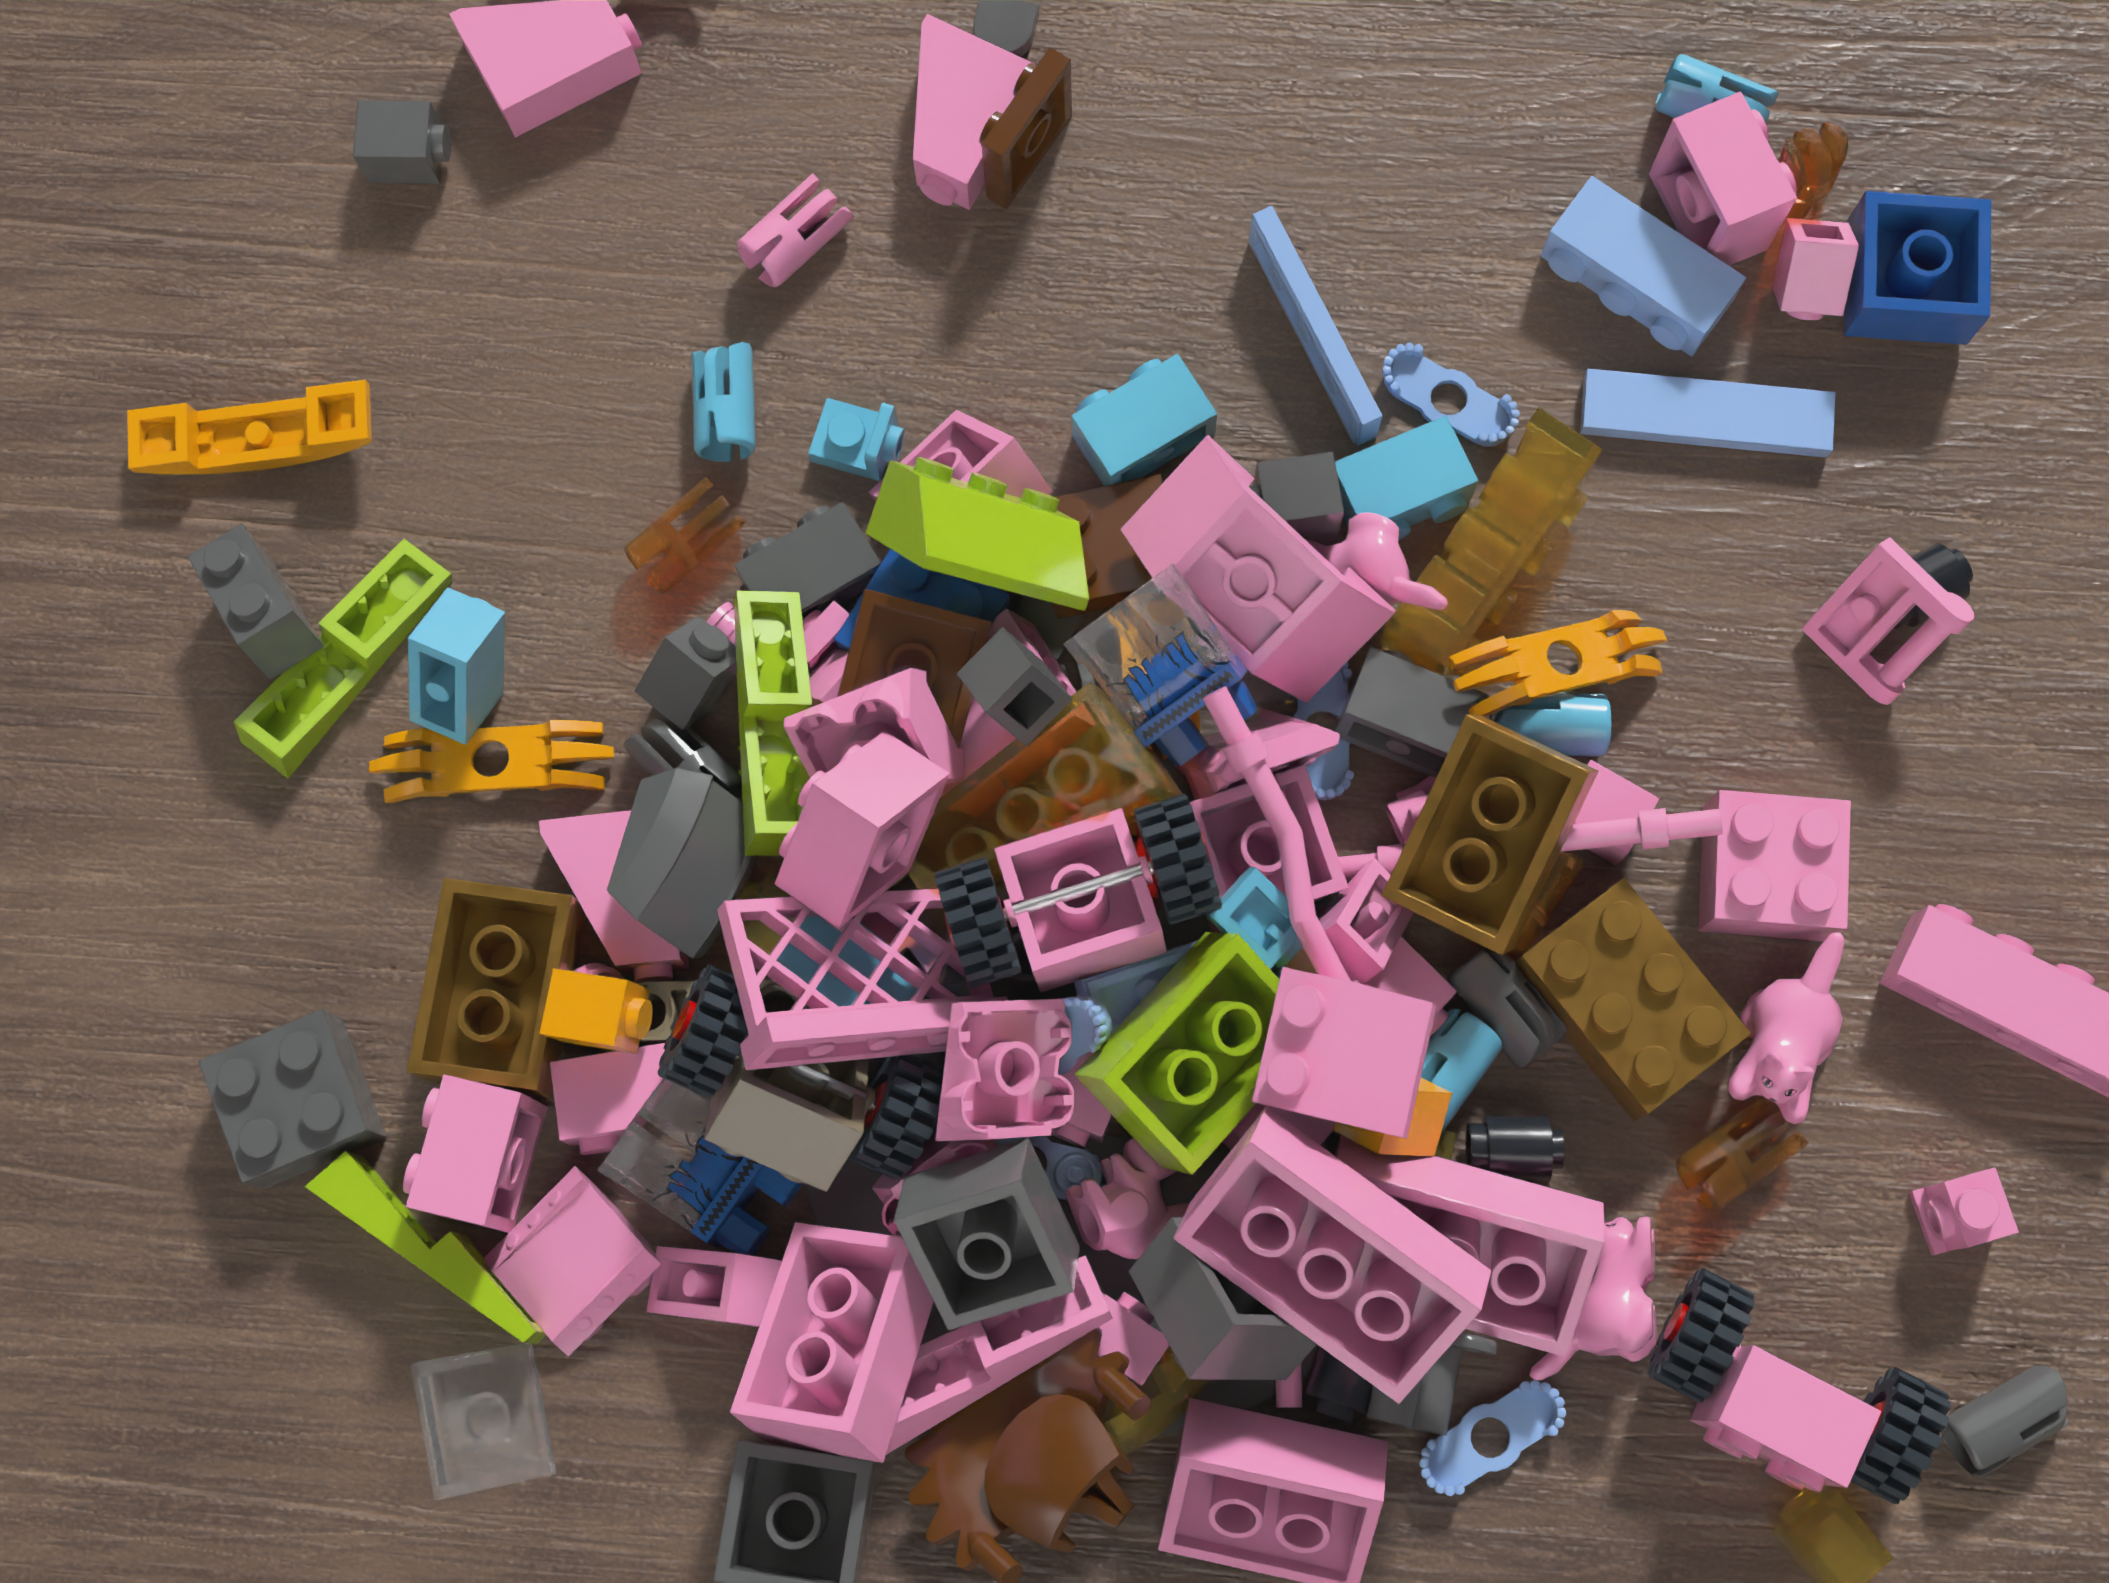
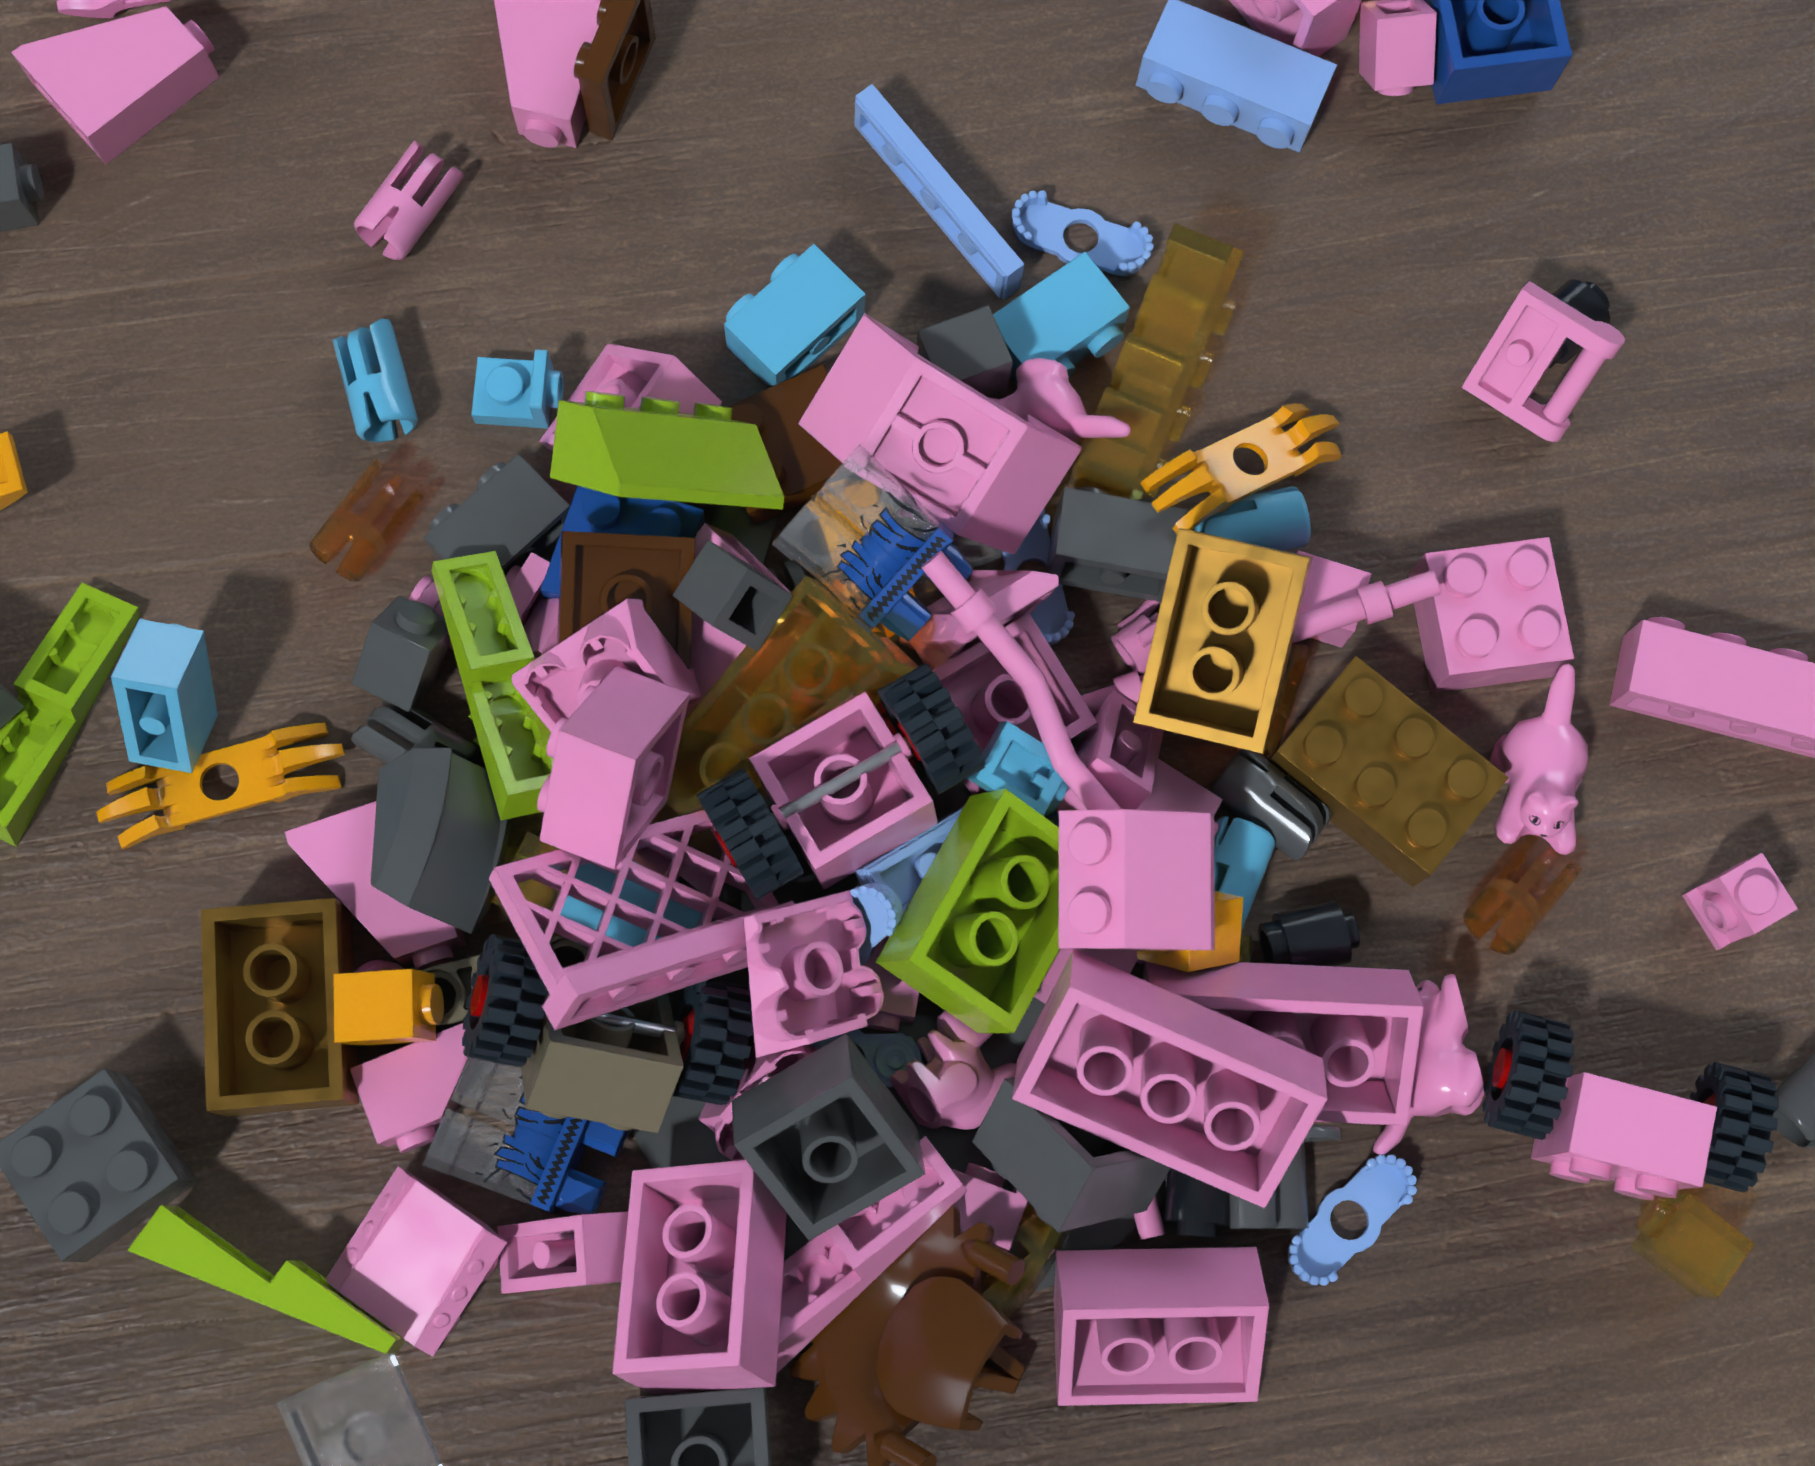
camera: 25 degrees left, 0 degrees up
bright pink brick [403,1074,548,1233] -> none
light blue tile [1580,368,1836,458] -> none

